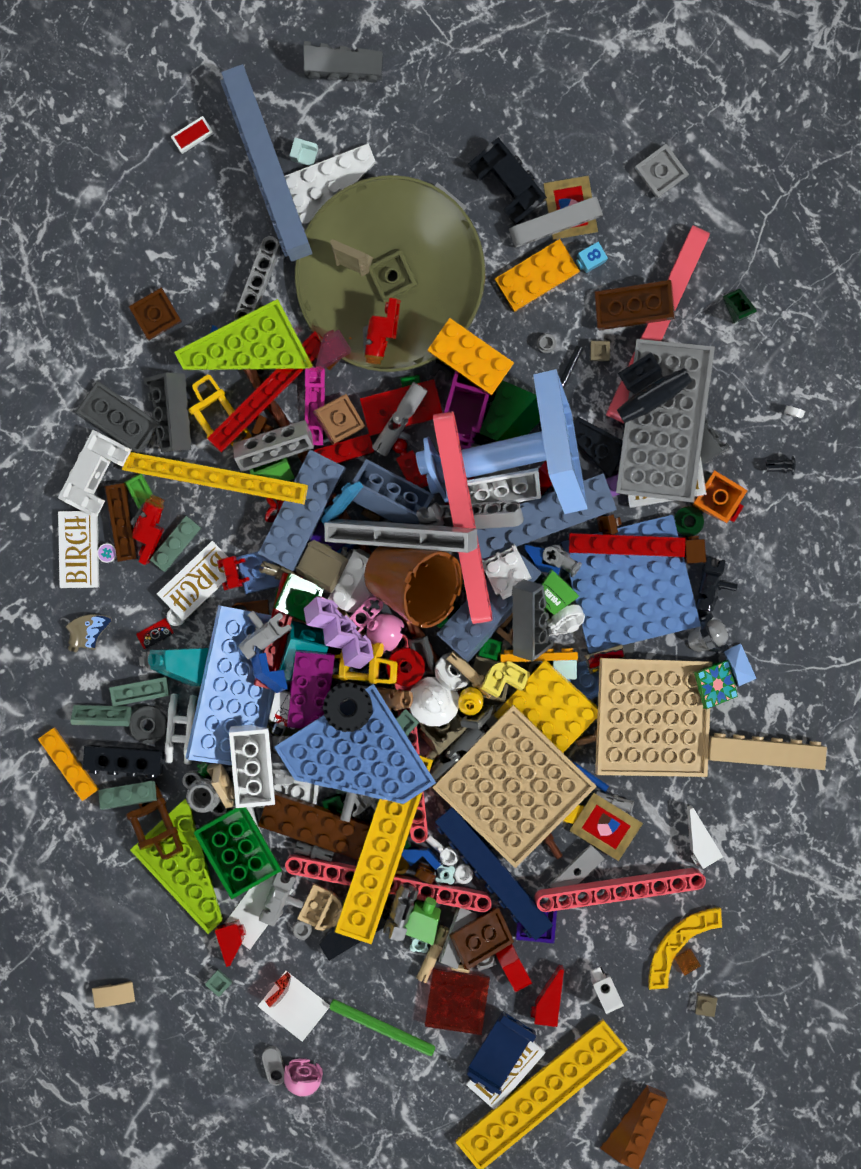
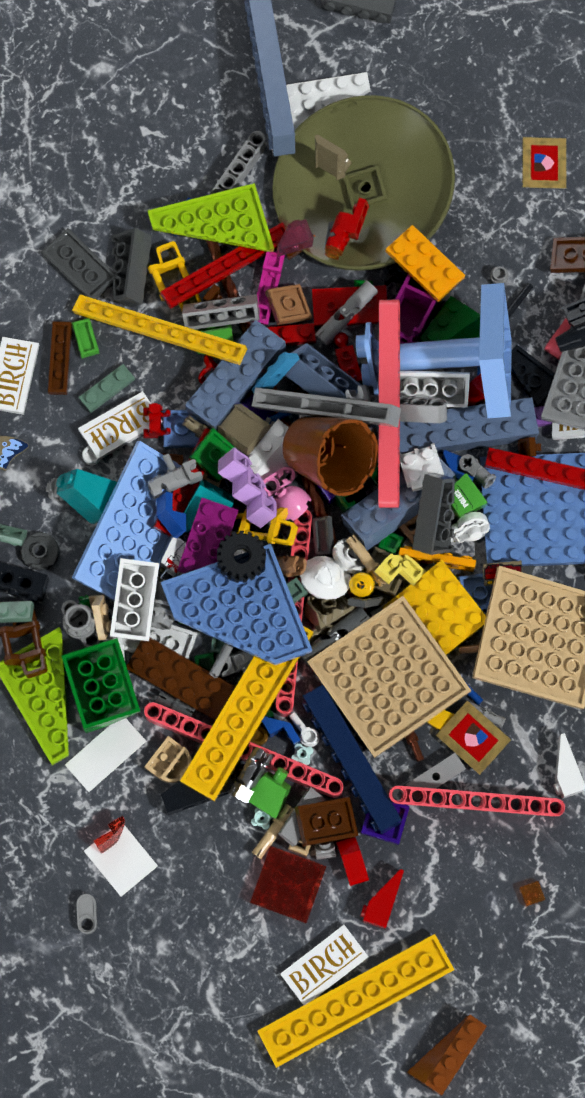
camera: 10 degrees right, 15 degrees down
white bracket [58,430,132,518] -> none
tile [97,544,117,563] -> none
sand green plate [109,677,170,706] -> none
reddish brown plate [128,287,182,341] -> none
red plate [131,494,165,565] -> none
sticker [136,618,174,649] -> none
white piece [165,694,197,765] -> none
tile [171,116,214,154] -> none
sand green plate [205,969,233,997] -> none
red slope [215,919,246,967] -> none
light grey piece [259,871,304,926] -> none
bright pink cylinder [284,1058,323,1096] -> none
light aqua panel [290,138,318,166] -> none
light grey tile [293,920,312,940] -> none
bright green axle [329,999,435,1056] -> none
red tile [387,648,425,686] -> none
reddish brown piece [415,862,436,884] -> none
white tile [454,864,473,884] -> none
dark blue panel [467,1011,536,1095] -> none
black bracket [468,137,547,225] -> none
light orange plate [494,239,580,312] -> none
light grey beam [509,197,603,248] -> none
light aqua panel [553,660,577,680] -> none
medium azure brick [576,242,608,273] -> none
dark tan plate [590,341,610,361] -> none
white torso [591,966,624,1014] -> none
yellow tile [648,907,722,990] -> none
dark tan plate [694,994,717,1017] -> none

